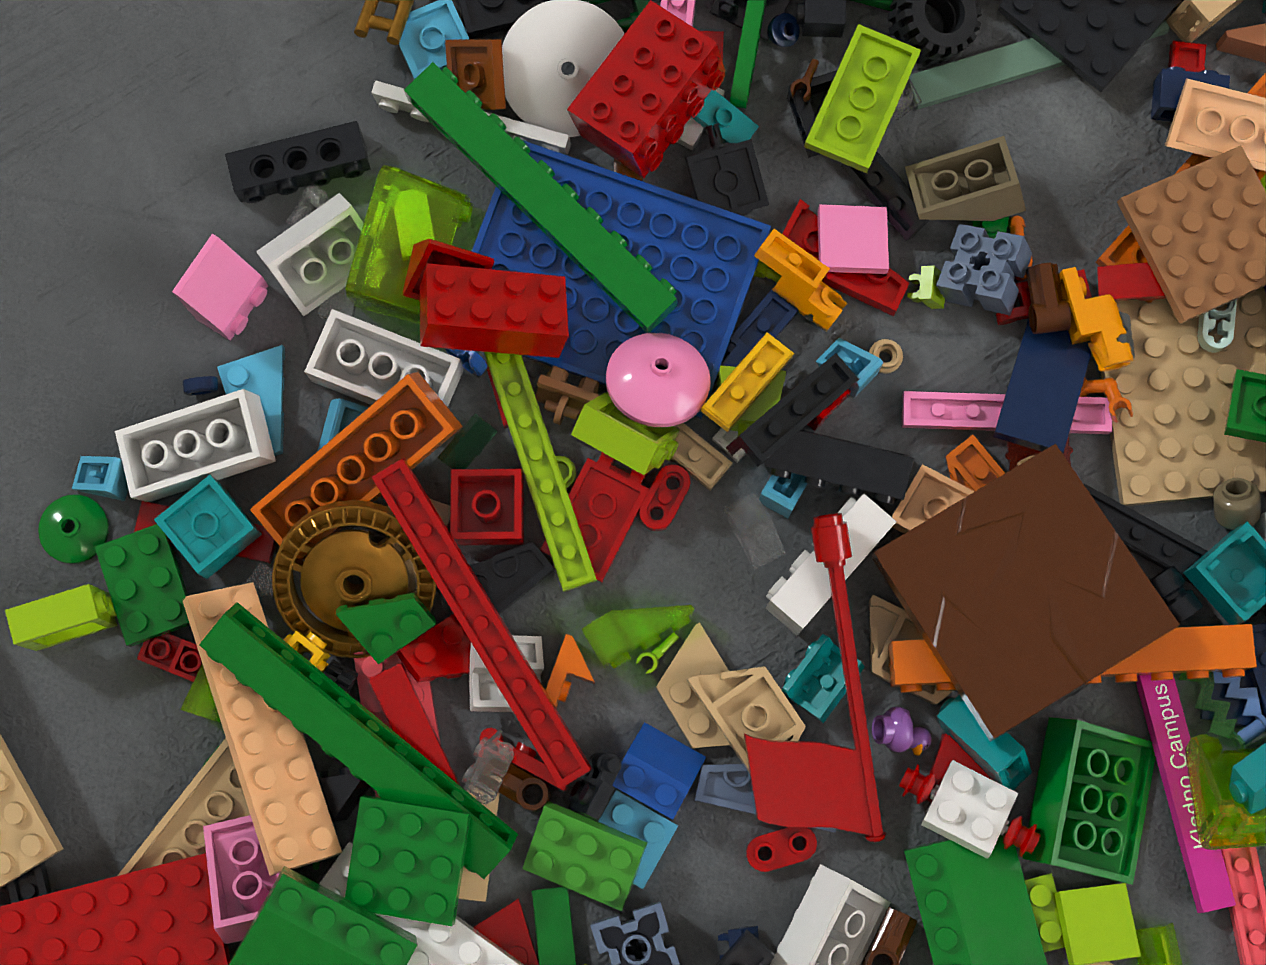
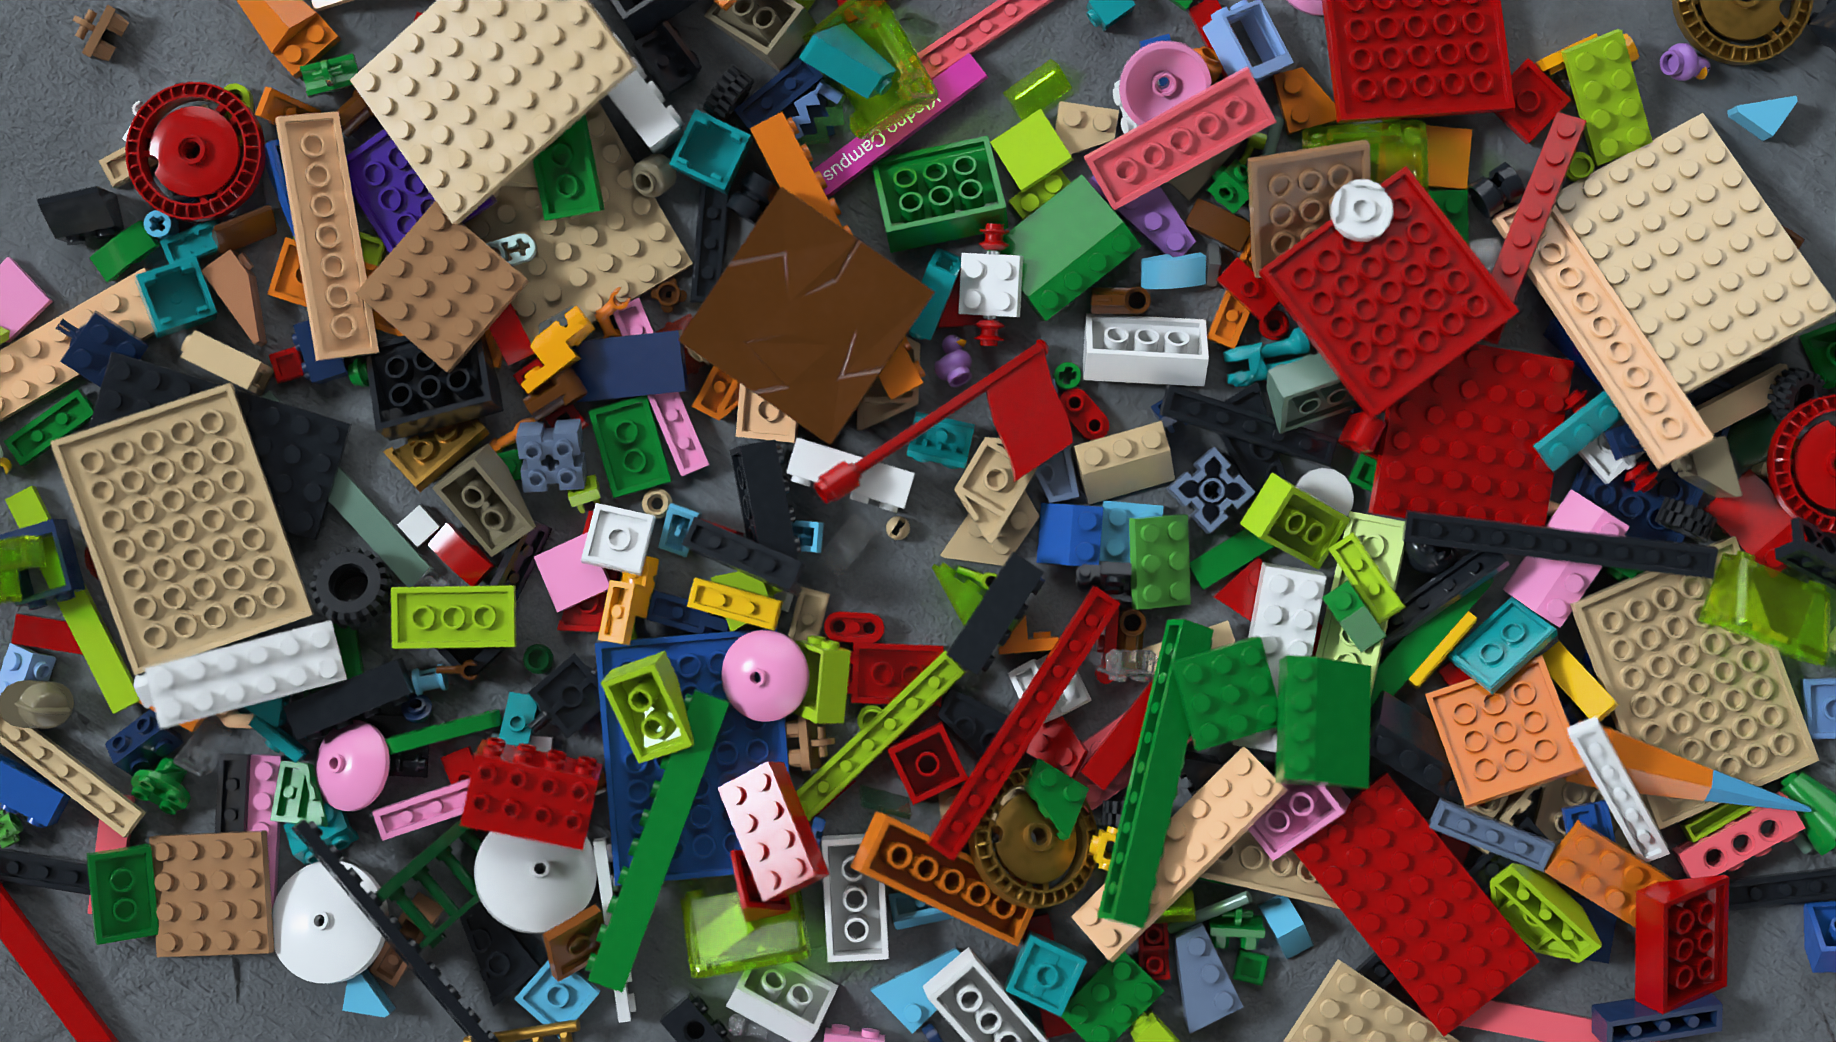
camera: 120 degrees left, 10 degrees up
none -> green plate [348,357,369,388]
none -> black slope [365,333,504,441]
none -> pearl gold wing [383,418,490,492]
none -> white tile [397,505,441,547]
none -> medium azure bush [412,663,449,695]
none -> red slope [428,523,495,586]
none -> dark green plate [523,644,554,674]
none -> white plate [581,503,656,576]
none -> green plate [588,395,673,498]
none -> lime slope [601,651,694,764]
none -> reddish brown plate [651,277,687,313]
none -> tan hinge [886,516,910,540]
none -> black brick [946,552,1045,675]
none -> green bush [1053,362,1081,390]
none -> tan slope [1072,421,1175,505]
none -> sand green bar [1168,891,1252,934]
none -> sand blue wedge [1172,923,1243,1034]
none -> green hips [1207,906,1265,950]
none -> green tile [1232,948,1269,986]
none -> medium azure slope [1258,895,1314,960]

